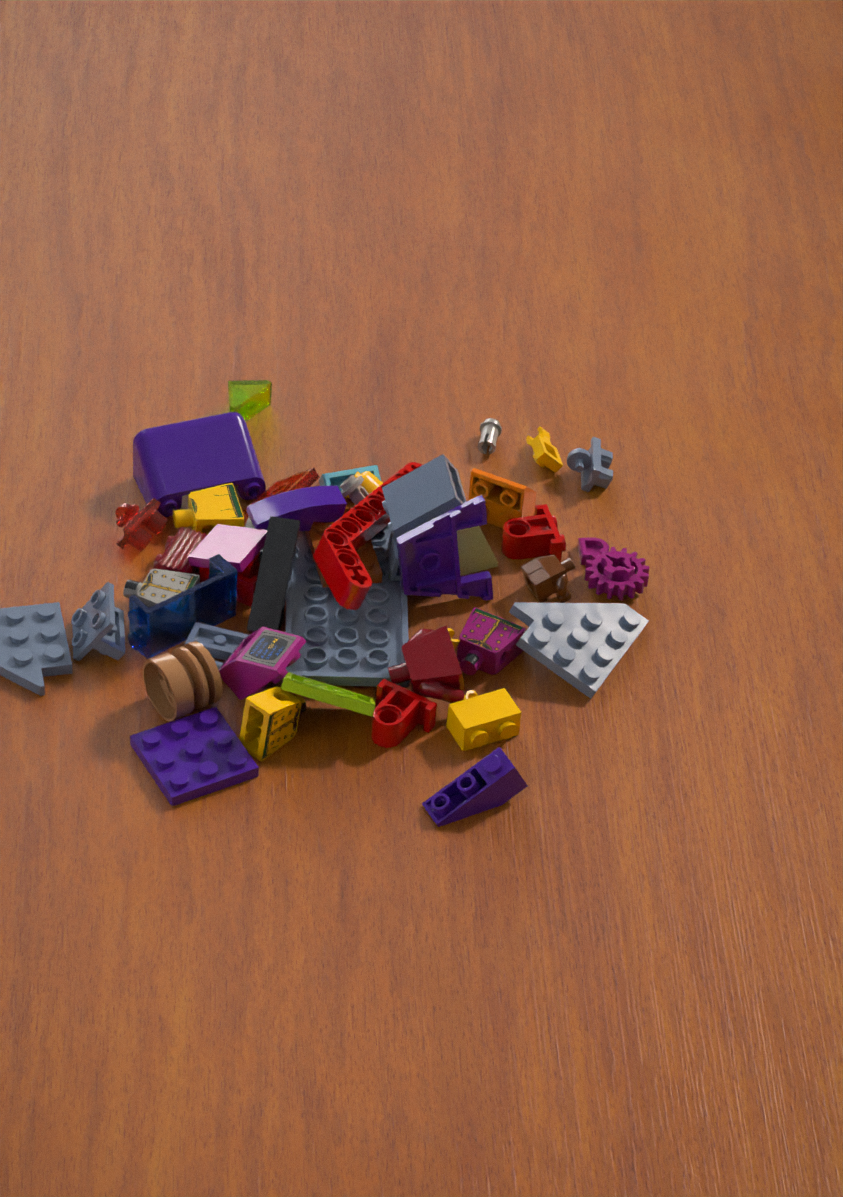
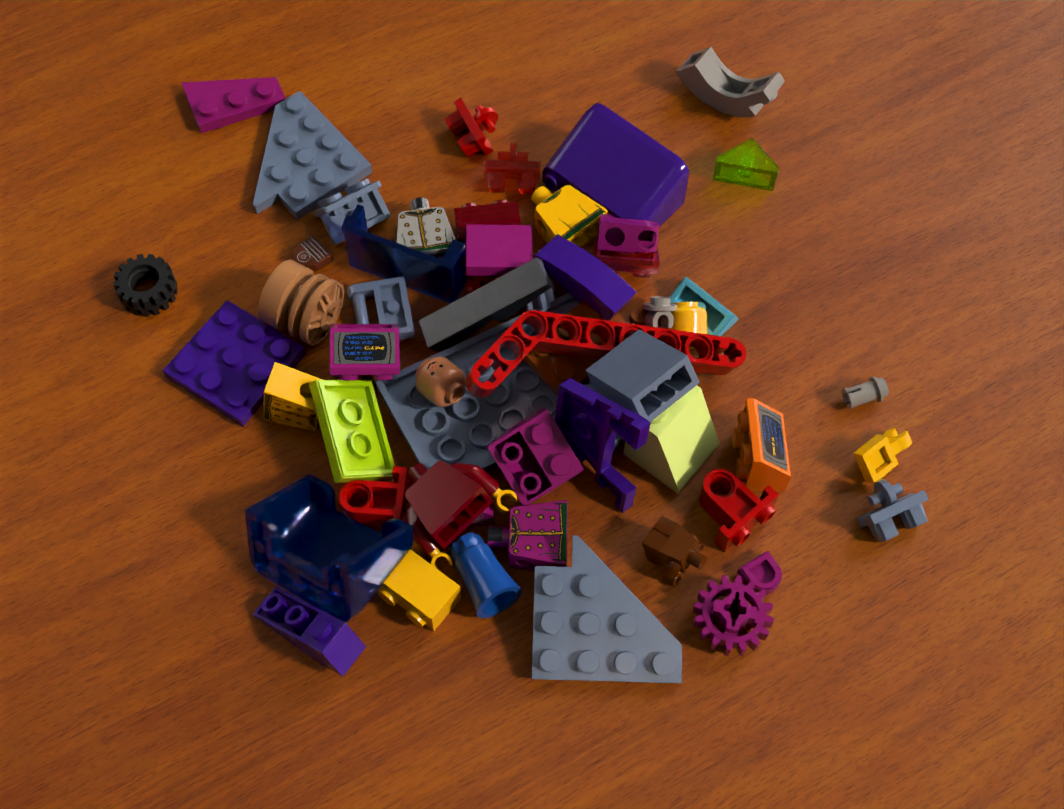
camera: 65 degrees right, 20 degrees up
none -> black tyre [113,254,178,317]
none -> clear blue windscreen [245,474,413,622]
none -> copper tile [293,234,333,272]
none -> nougat head [415,356,466,407]
none -> red hips [444,97,498,157]
none -> blue plant [449,532,522,618]
none -> magenta slope [486,407,584,505]
none -> magenta leg [597,214,659,253]
none -> light grey arch [676,47,785,117]

